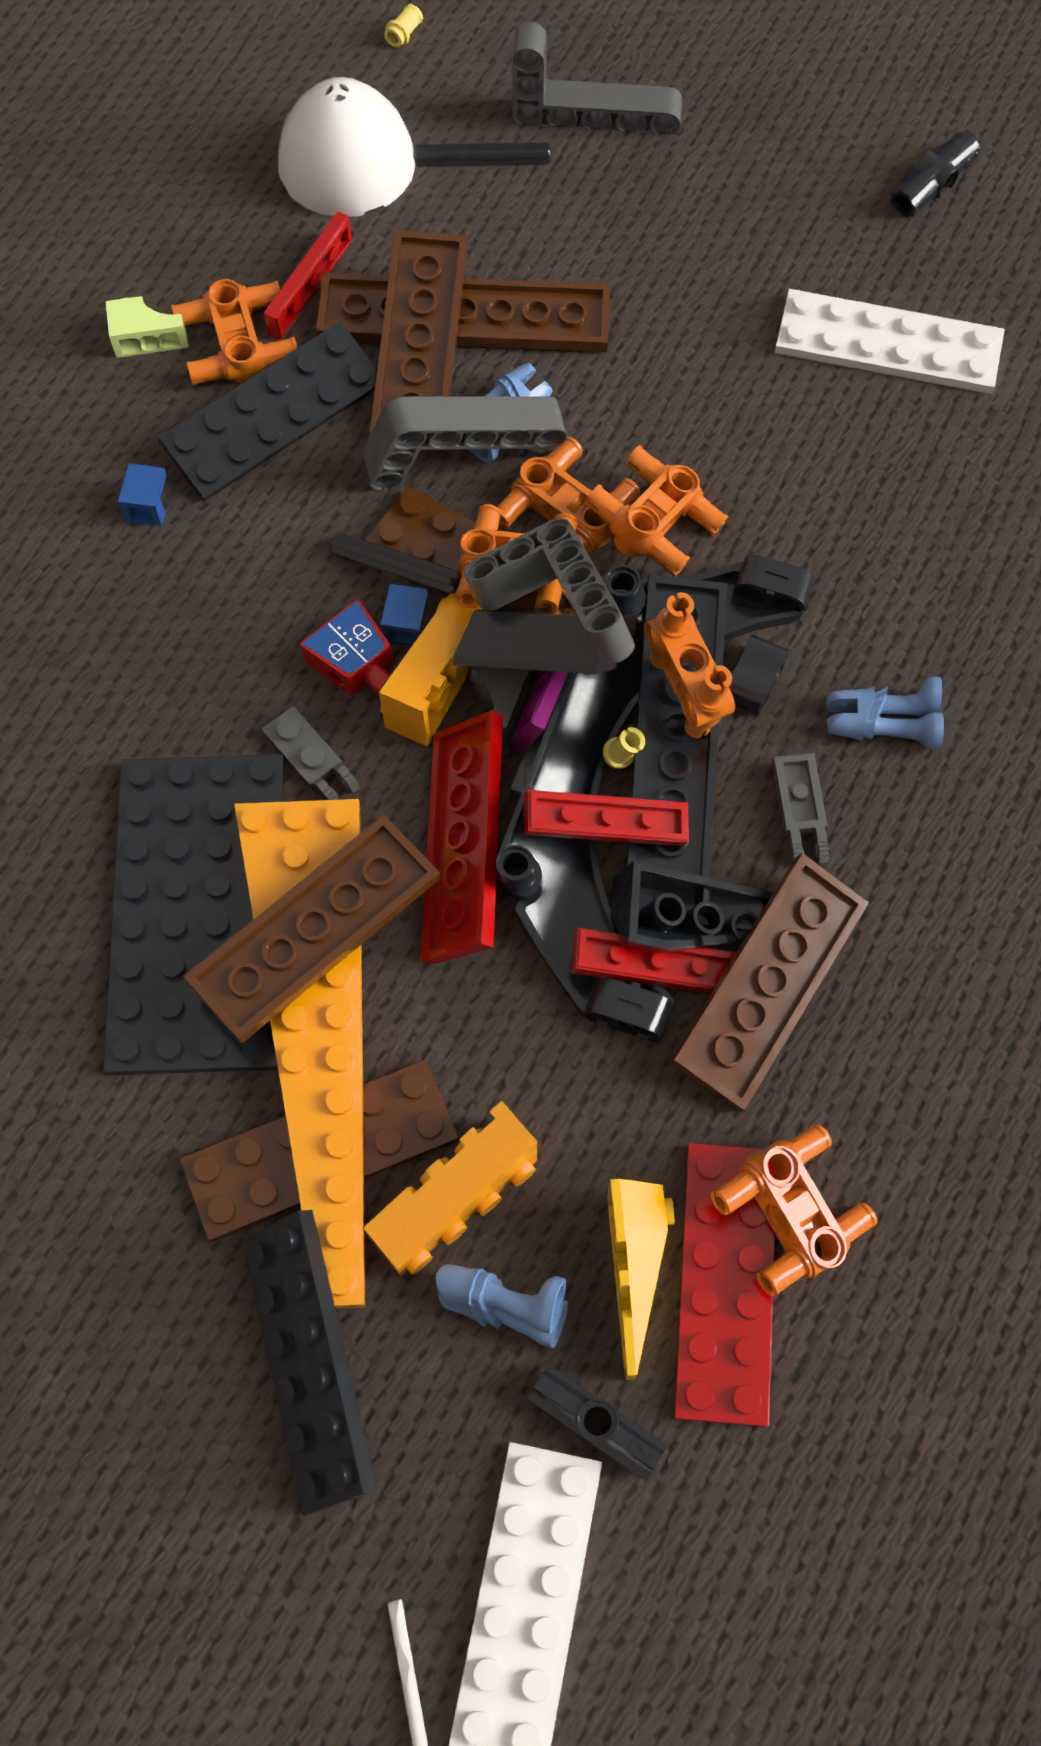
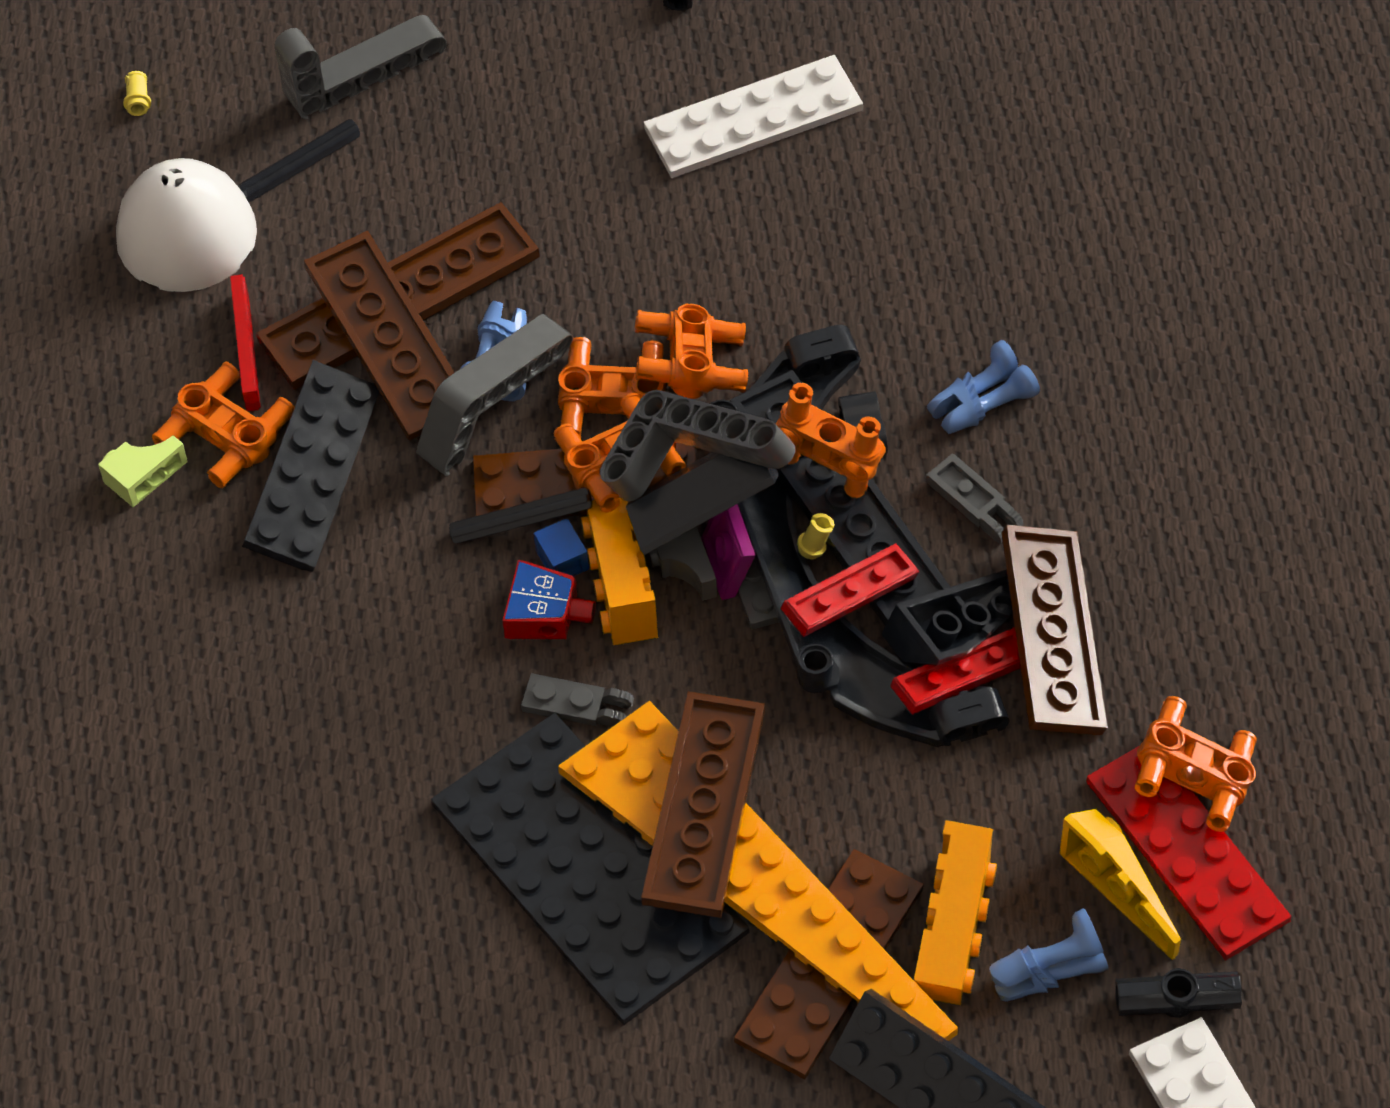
camera: 35 degrees left, 10 degrees down
blue panel [118,463,167,526] -> none
red plate [420,710,503,964] -> none

